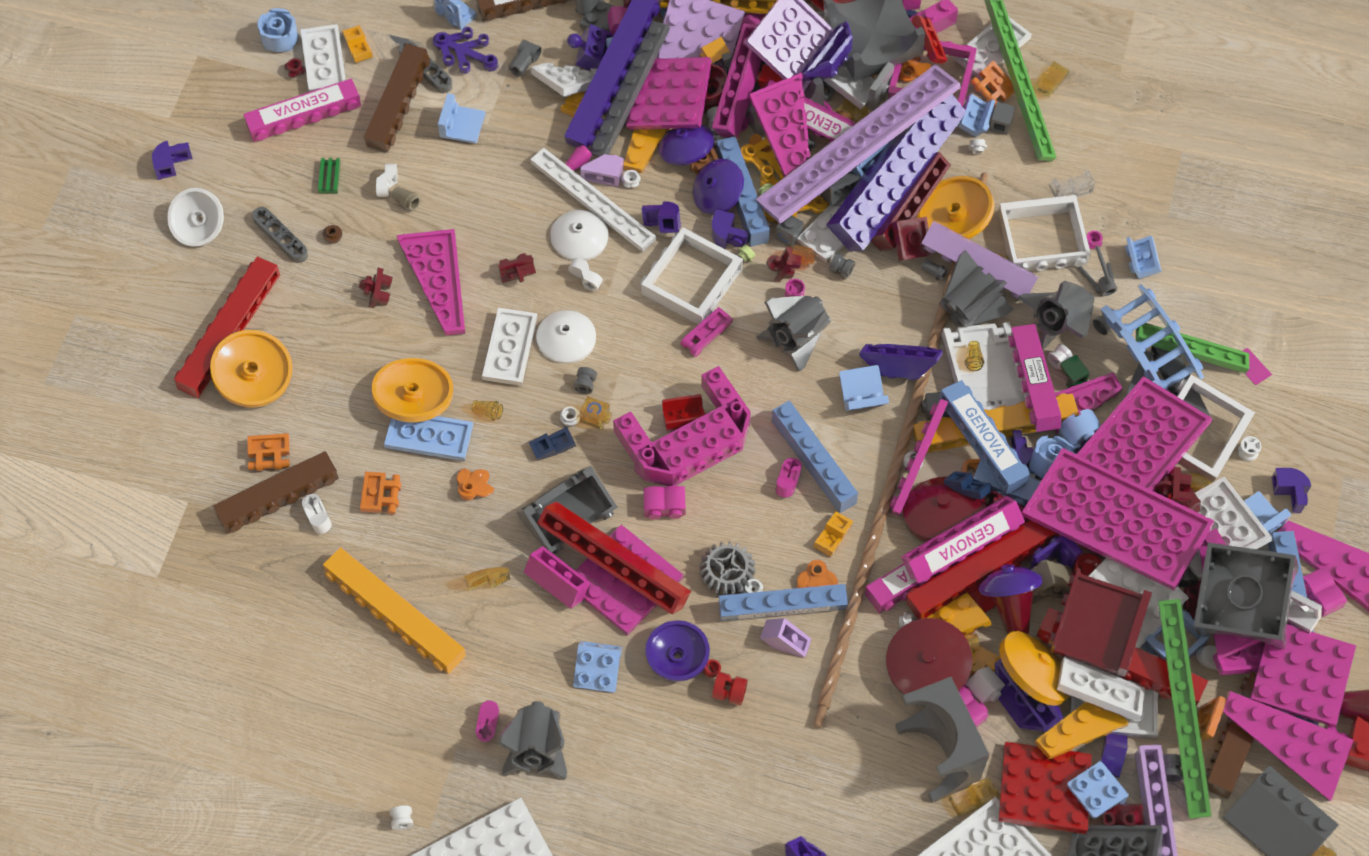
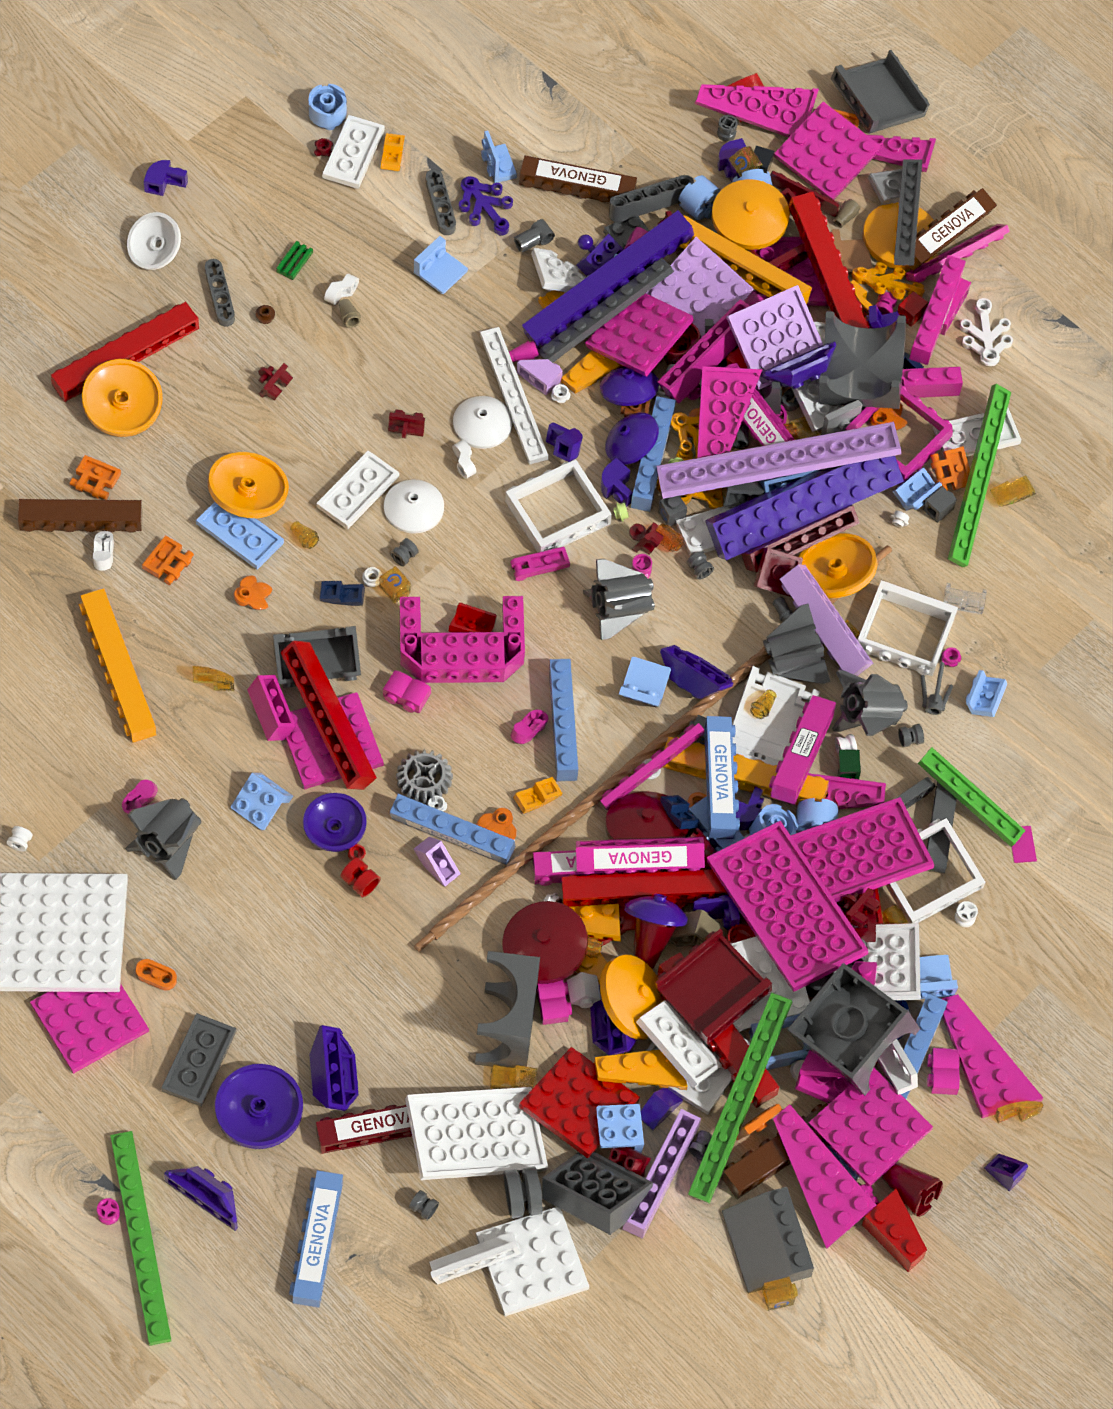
camera: 25 degrees right, 0 degrees up
dark pink brick [244,78,361,142] -> none
reddish brown brick [364,43,430,152] -> none
dark pink wing [396,229,465,335] -> none
light orange brick [699,37,730,64] -> none
red plate [911,15,948,64] -> none
light blue fence [1100,284,1204,390] -> none
dark purple brick [1271,468,1311,514] -> none

